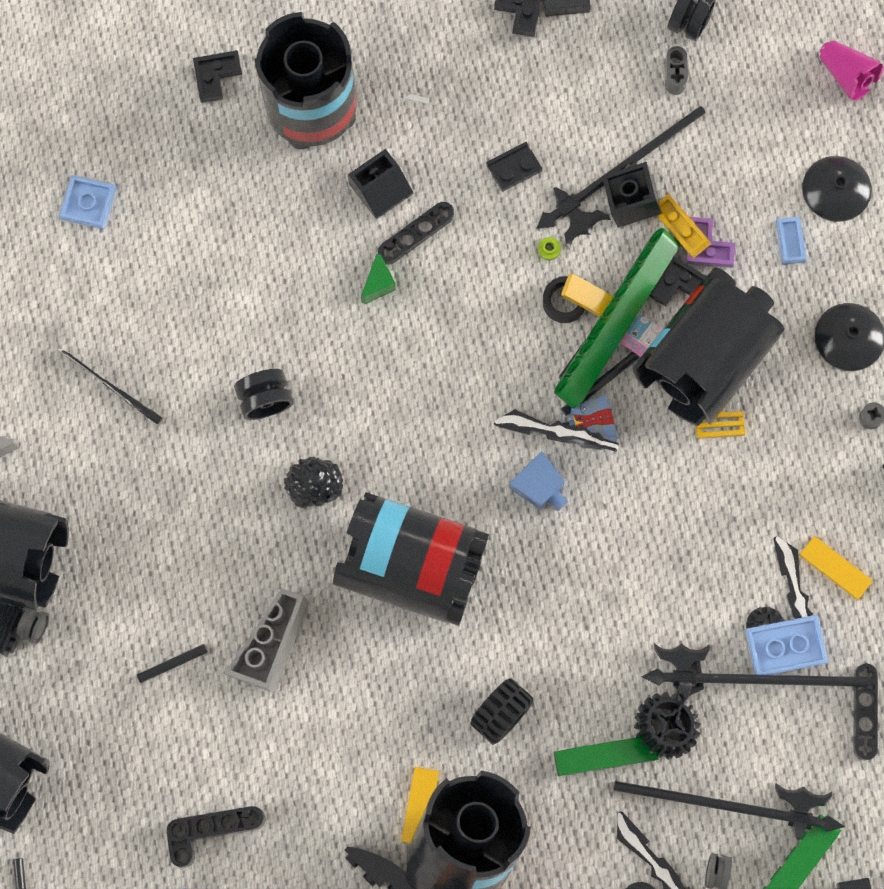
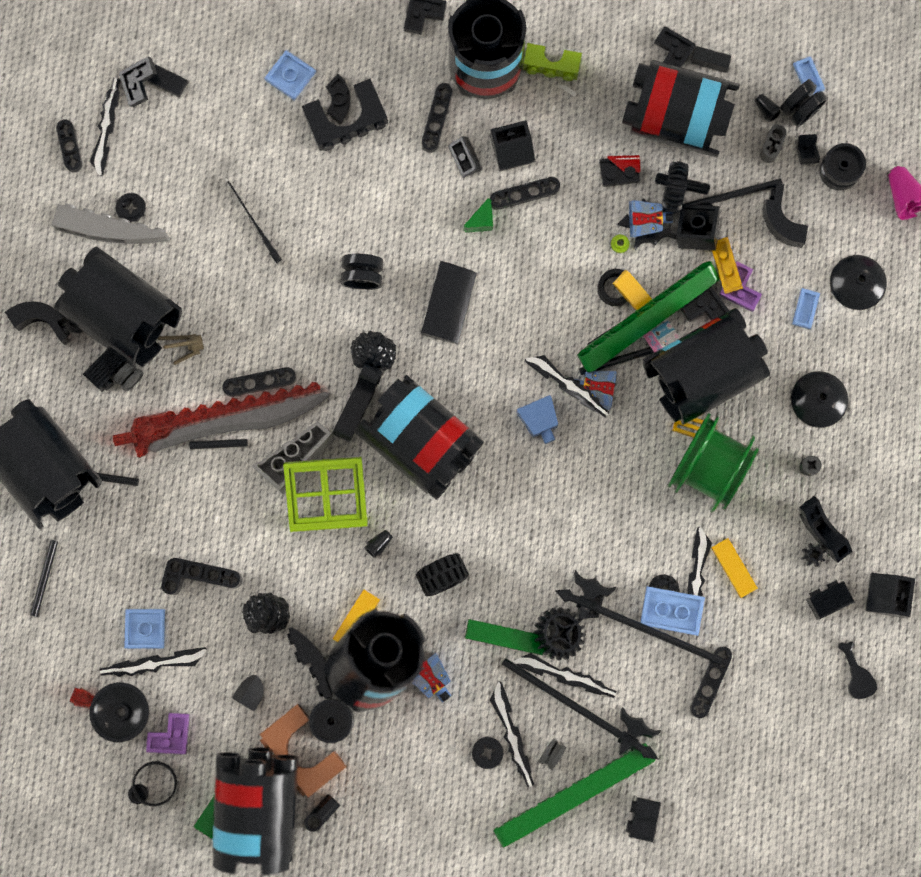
camera: 20 degrees right, 5 degrees up
none -> black bar [96,472,139,486]
none -> piece [113,382,329,458]
none -> dark tan plant [158,334,204,365]
none -> black beam [222,367,296,397]
none -> black hair [242,592,290,634]
none -> lime window [283,457,368,532]
none -> black arch [302,78,388,151]
none -> black tile [326,74,350,125]
none -> black beam [332,364,383,442]
none -> black cone [364,530,393,558]
none -> torso [412,653,452,703]
none -> black slope [421,261,477,344]
none -> black beam [422,83,452,153]
none -> black slope [448,136,483,178]
none -> black sword [513,653,616,698]
none -> lime arch [523,43,582,81]
none -> red sticker [607,155,641,172]
none -> black brick [622,59,740,158]
none -> torso [629,200,673,238]
none -> black axle [655,173,710,195]
none -> black gear [662,161,689,213]
none -> green wheel [667,413,759,513]
none -> black cone [755,94,781,122]
none -> black arch [763,183,808,248]
none -> black bracket [796,134,820,165]
none -> black wheel [819,143,866,191]

